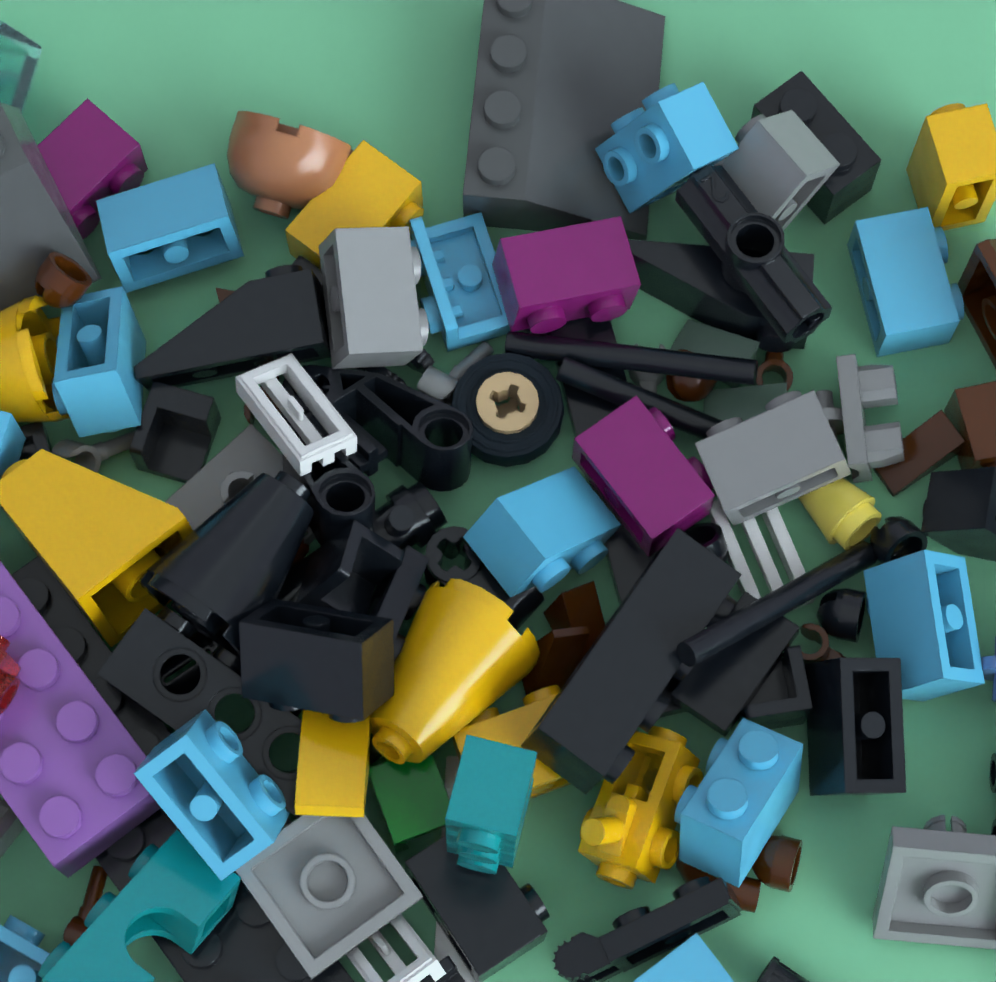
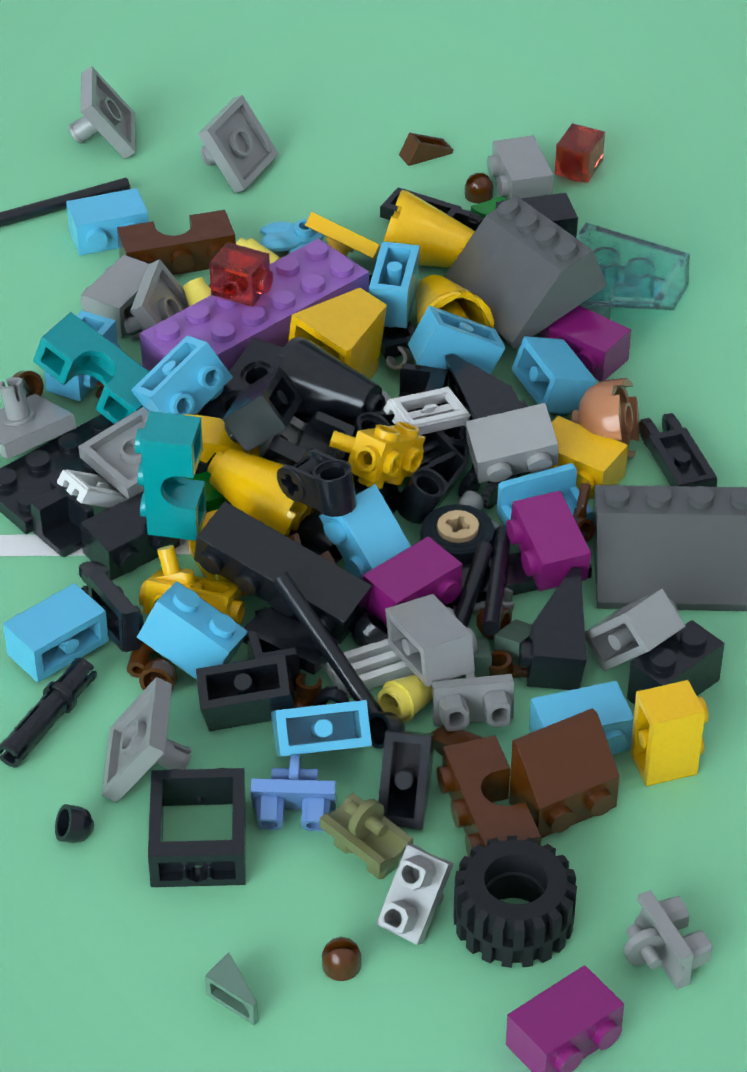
camera: 85 degrees right, 30 degrees down
reddish brown hinge [34,252,92,308] -> none
medium azure brick [595,82,739,214] -> none
black piece [675,164,832,343] -> none
none -> black piece [277,448,357,517]
none -> yellow brick [329,422,425,489]
none -> reddish brown hand [573,483,595,542]
none -> black hinge [638,413,717,487]

